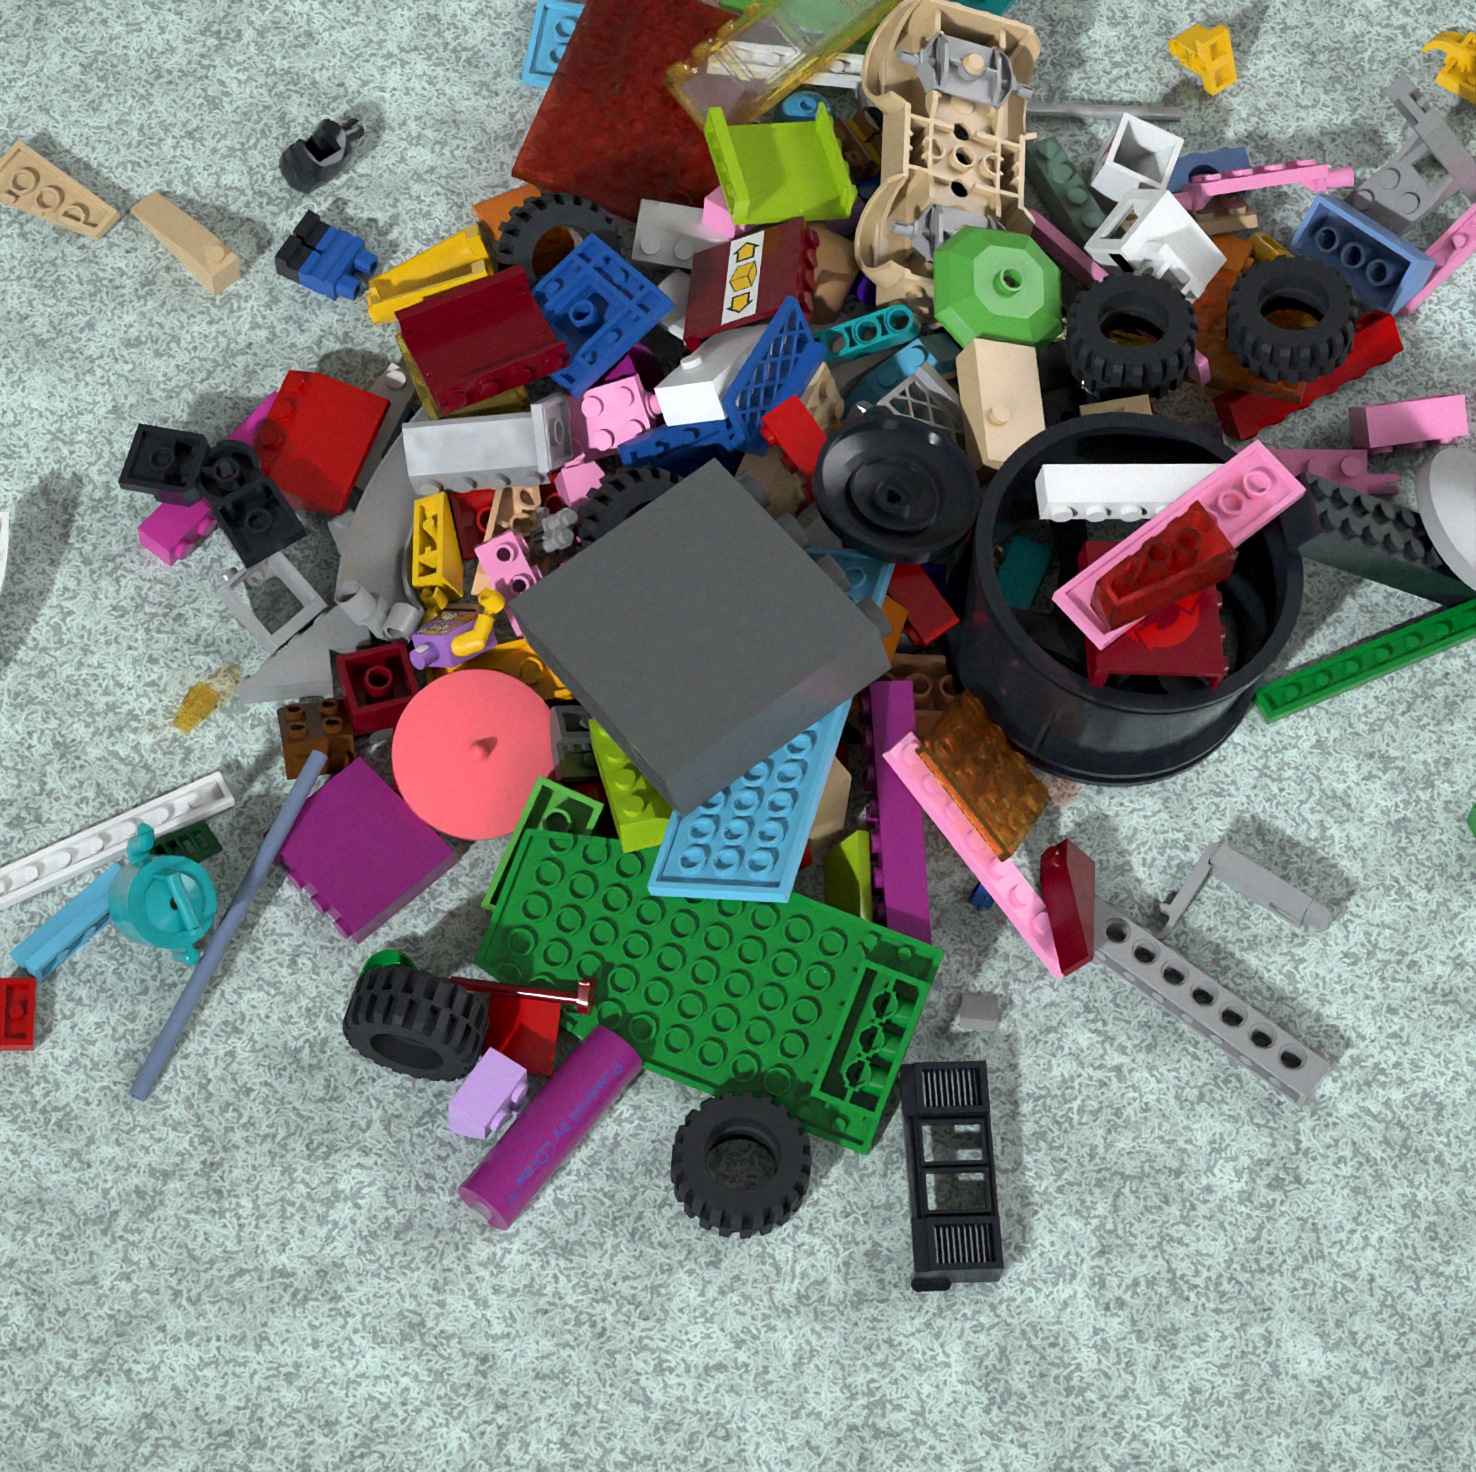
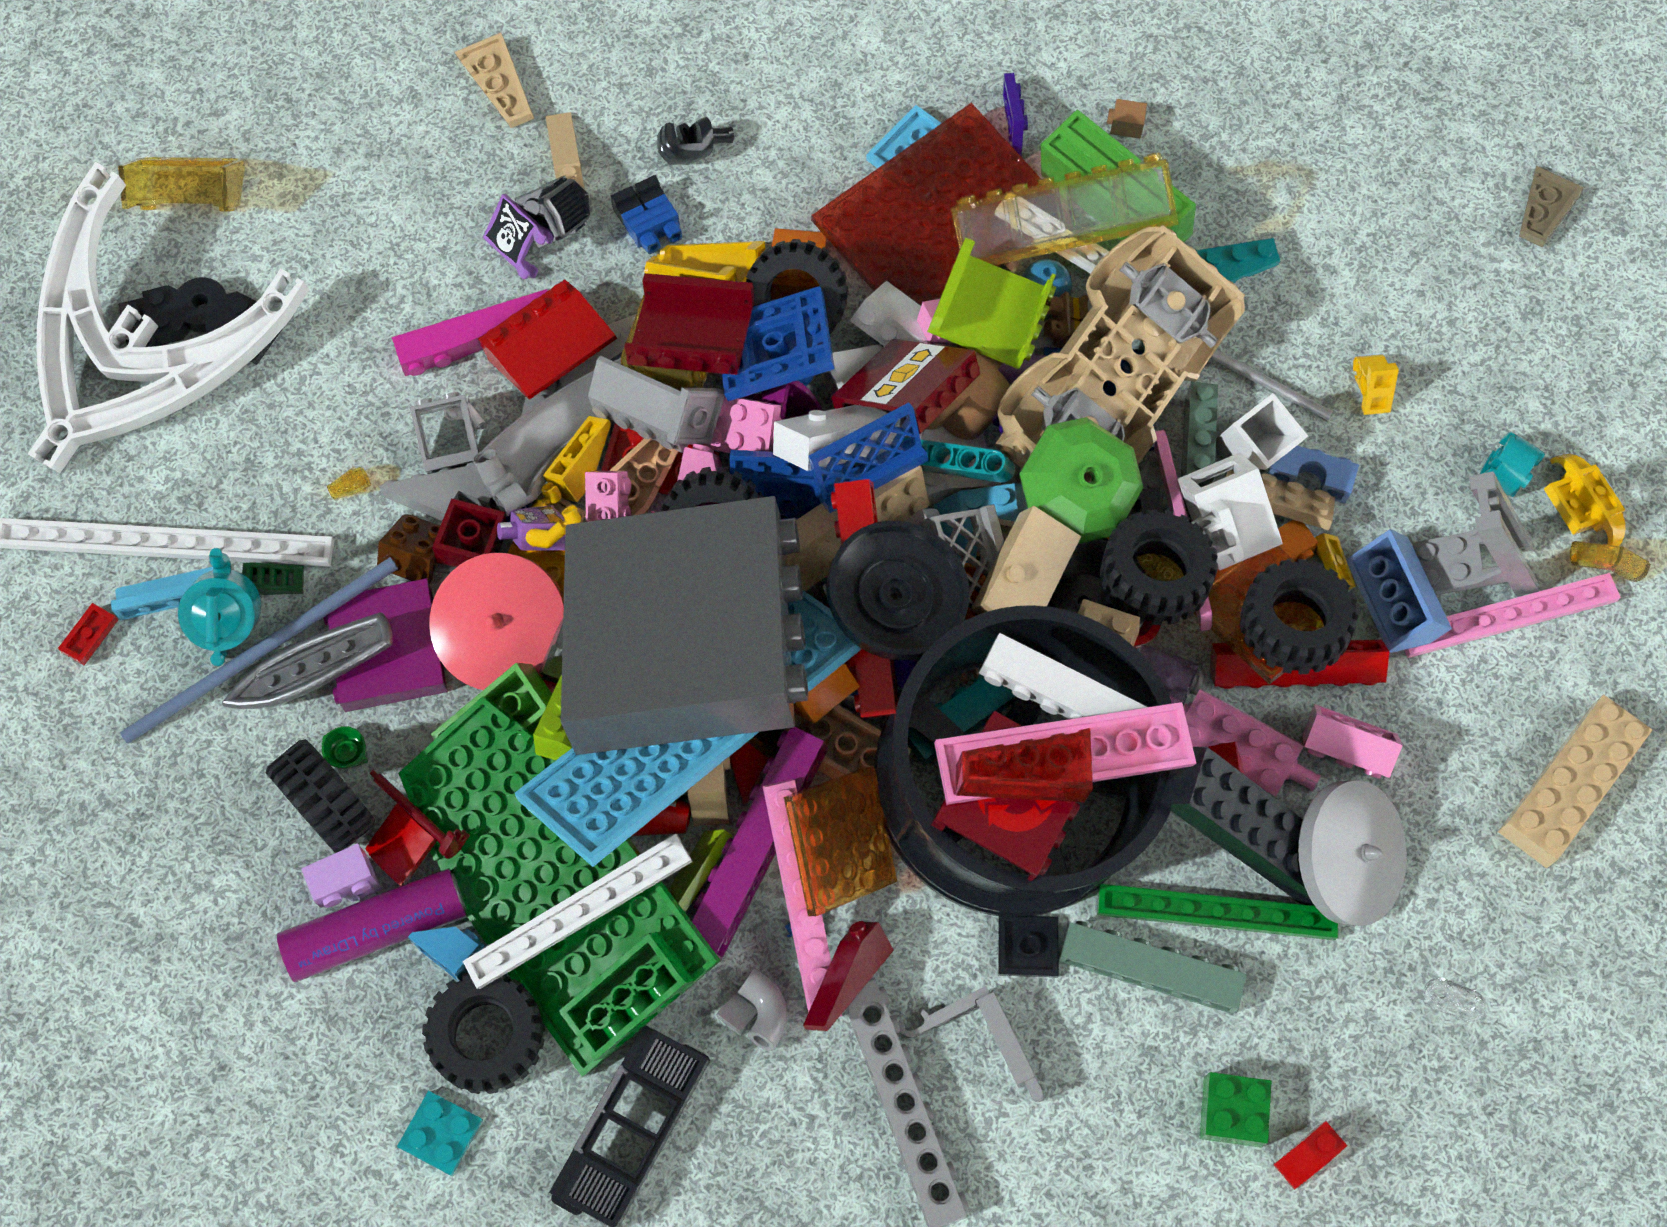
camera: 35 degrees right, 5 degrees up
black plate [118,423,307,570] -> none
light grey piece [528,507,578,559] -> none
bright pink plate [1172,158,1354,214] -> none
none -> flat silver piece [222,612,393,709]
none -> teal plate [397,1090,483,1176]
none -> dark azure slope [408,927,485,981]
none -> white plate [463,834,693,989]
none -> flag [483,194,554,279]
none -> black piece [515,175,590,248]
none -> light grey cylinder [738,967,787,1051]
none -> black tile [998,916,1059,978]
none -> sand green brick [1059,921,1247,1014]
none -> teal brick [1480,431,1545,497]

